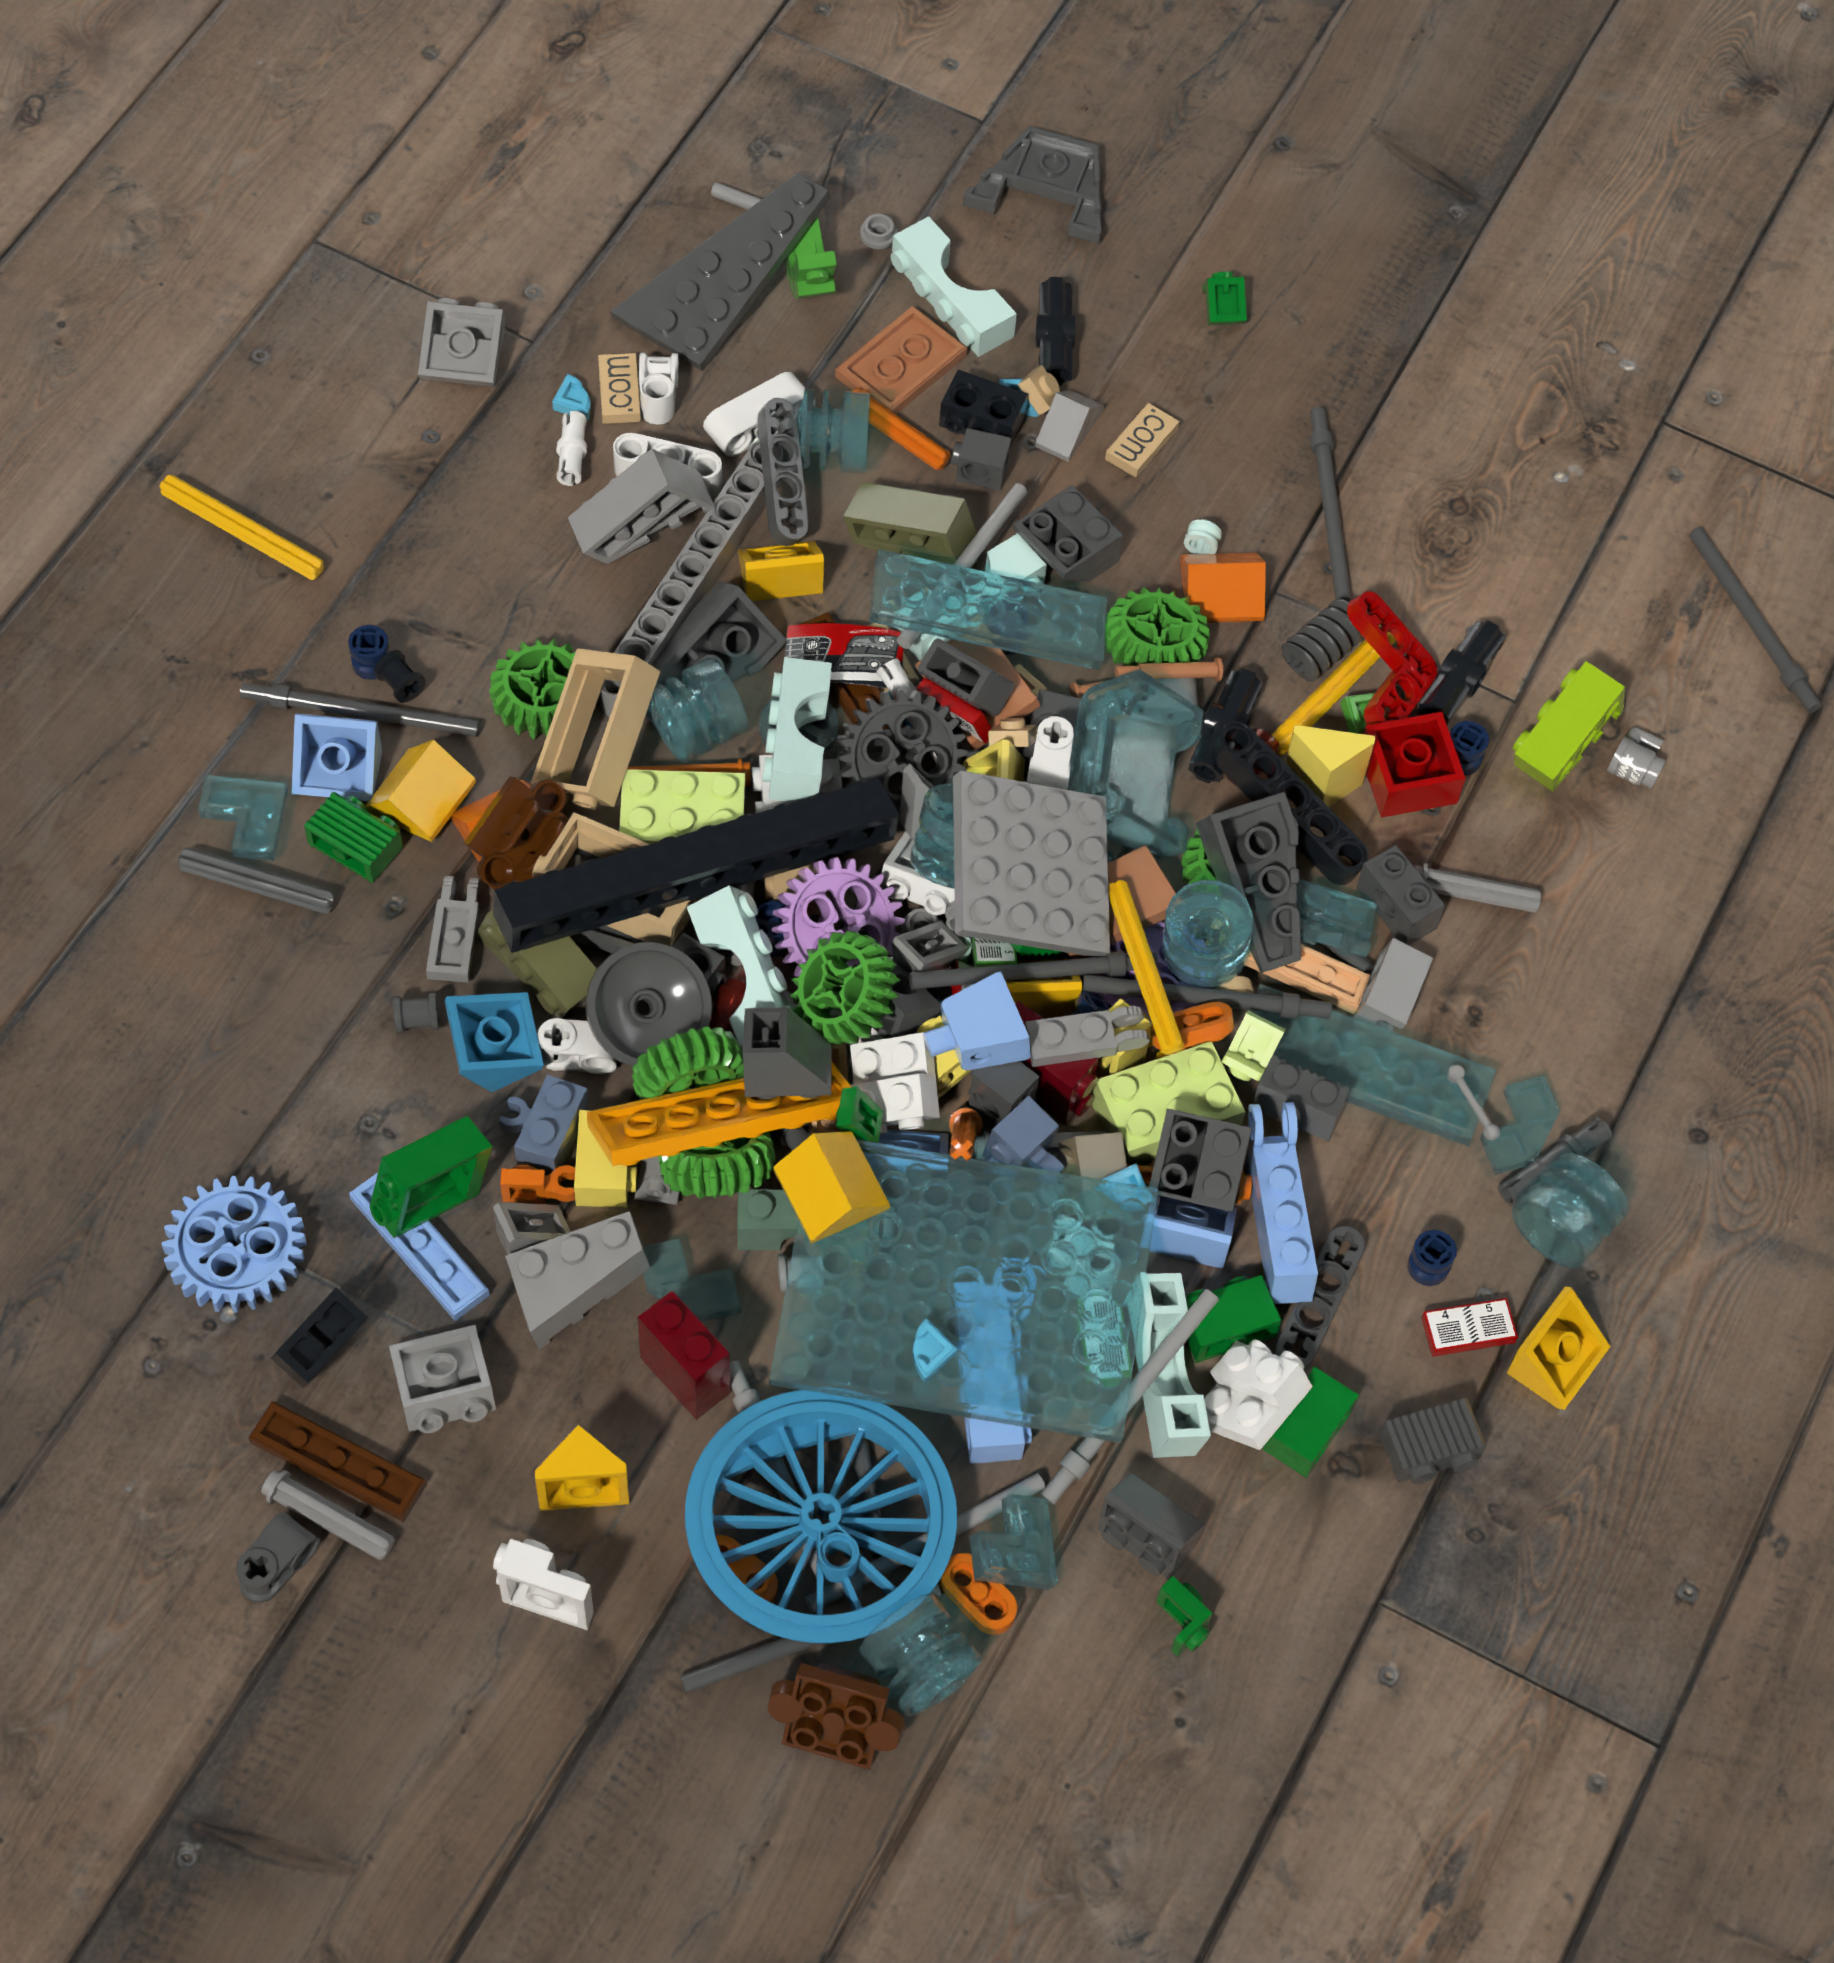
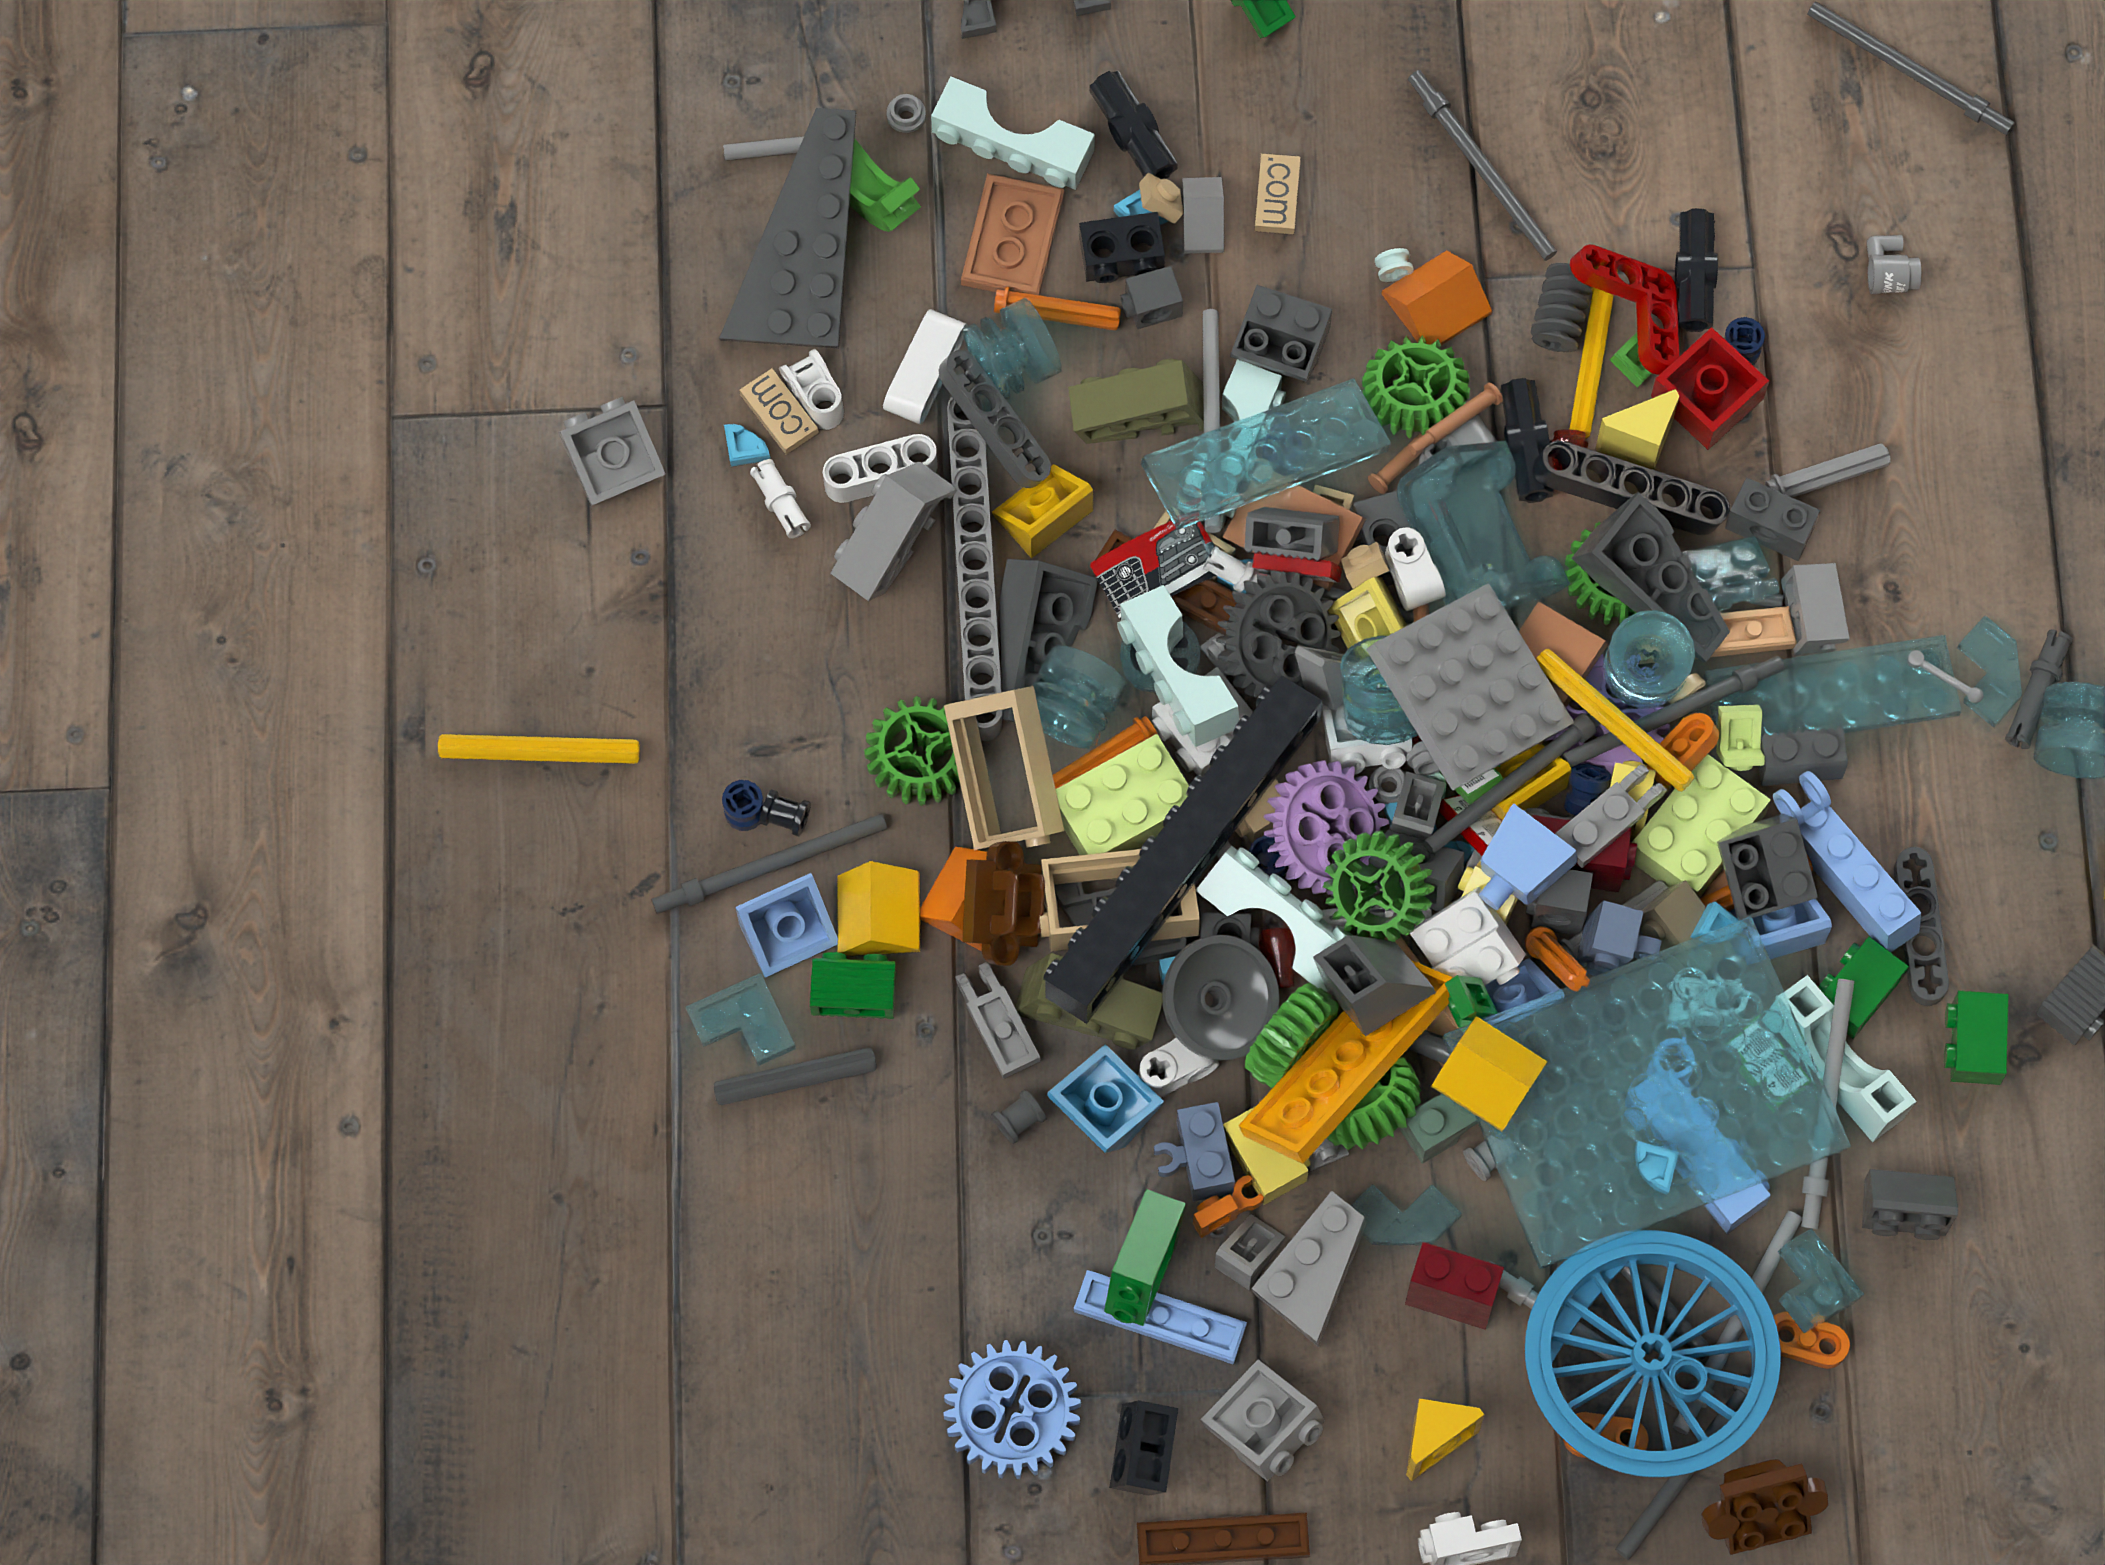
camera: 25 degrees left, 10 degrees up
clear light blue wheel [859,1593,982,1717] -> none
green bracket [1156,1576,1213,1657] -> none
white plate [1204,1340,1312,1450] -> none
dark blue wheel [1407,1230,1457,1286] -> none
tile [1421,1298,1518,1357] -> none
lime wedge [1512,661,1625,792] -> none

